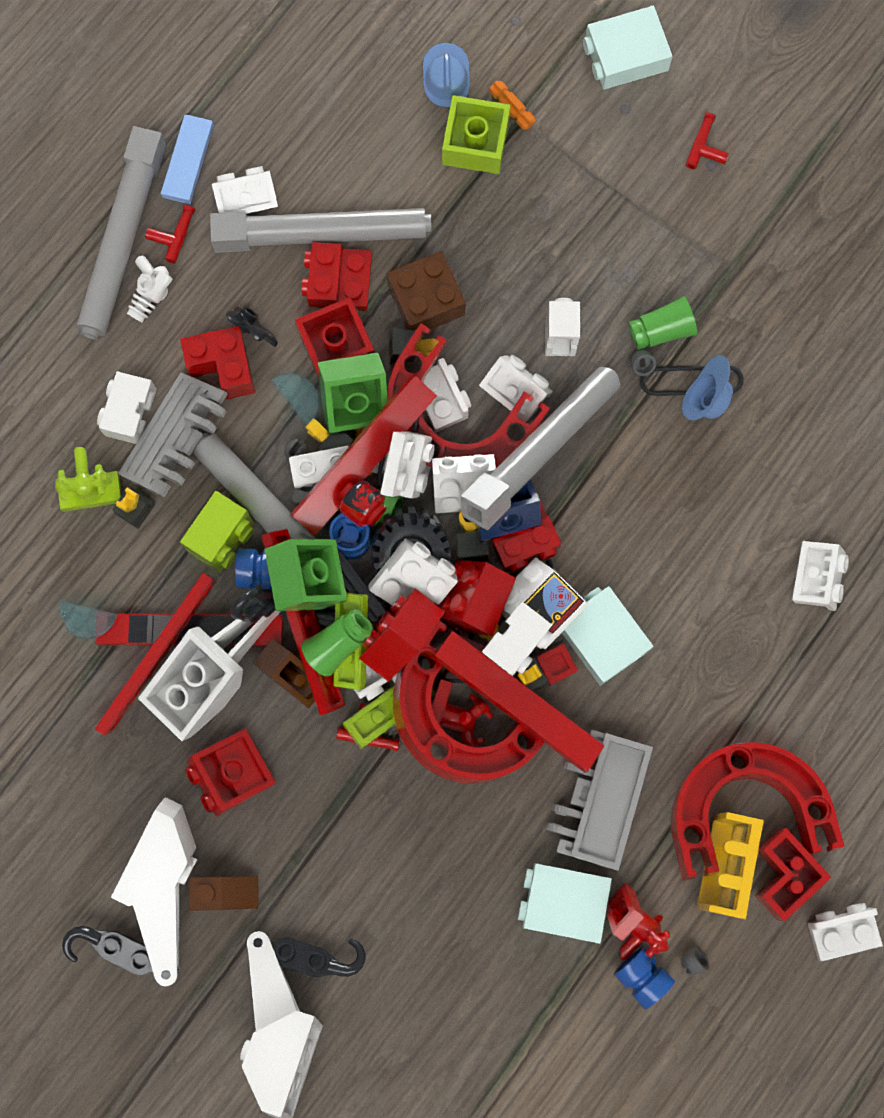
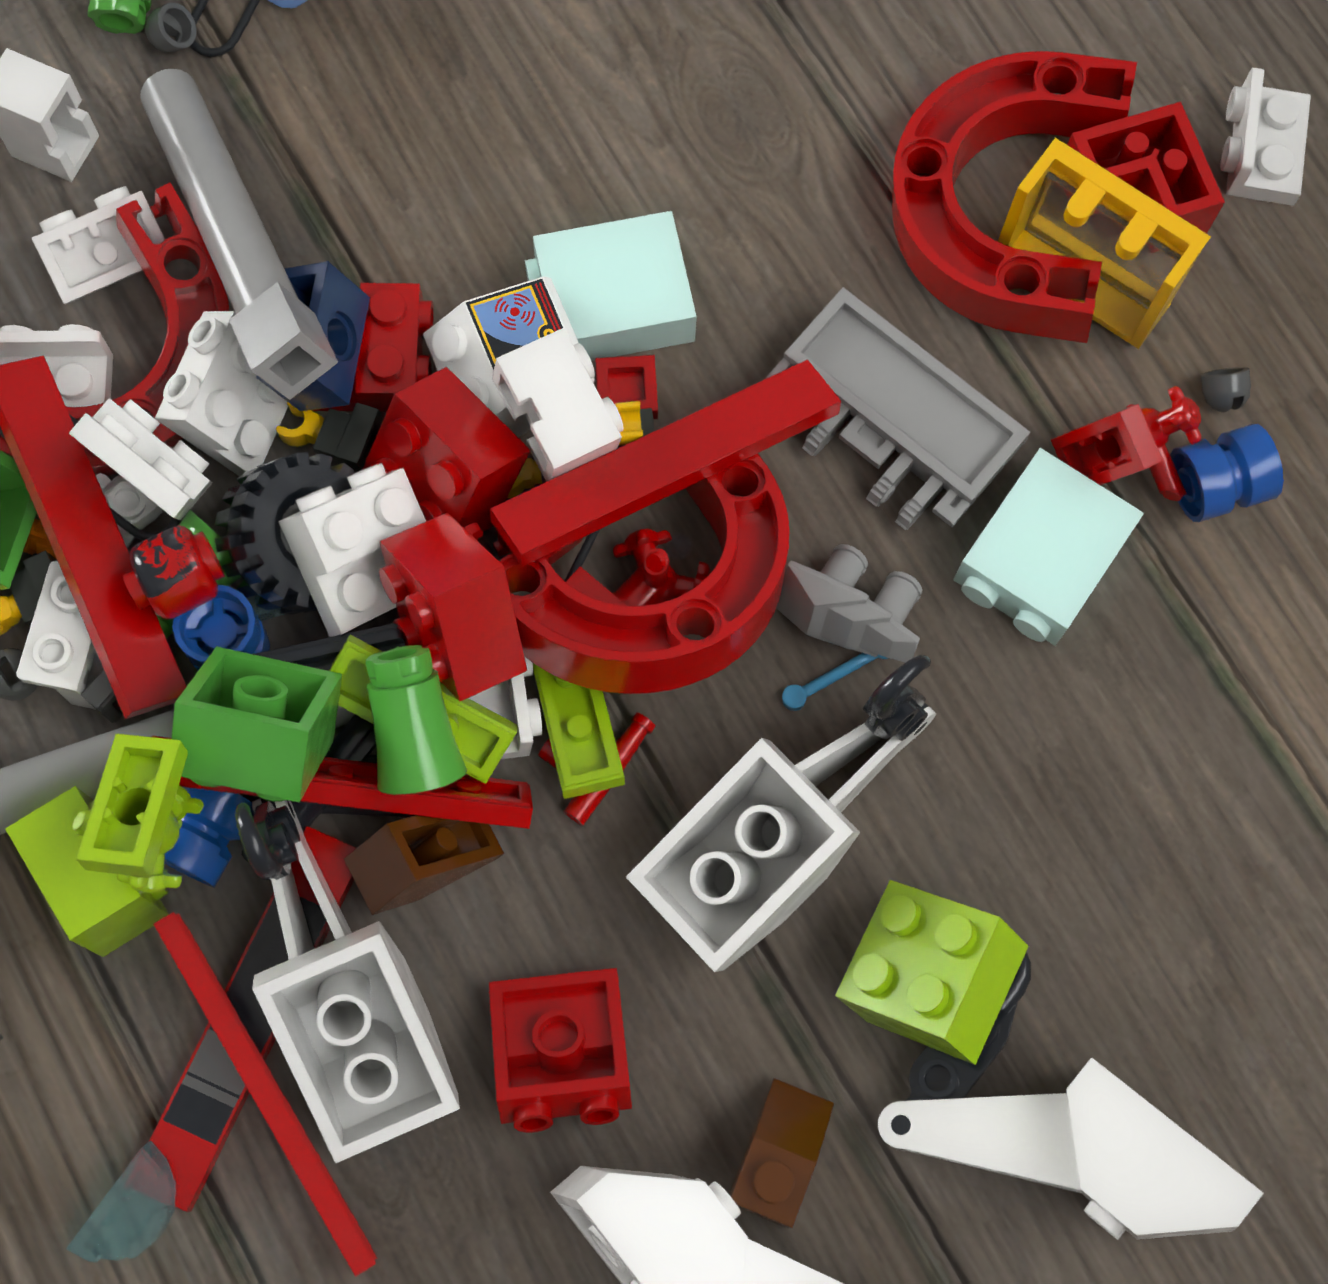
camera: 70 degrees left, 5 degrees down
none -> lime piece [73,733,204,893]
none -> white slope [626,655,936,972]
none -> light grey connector [776,544,922,662]
none -> dark azure hinge [782,653,888,711]
none -> lime brick [835,880,1029,1065]

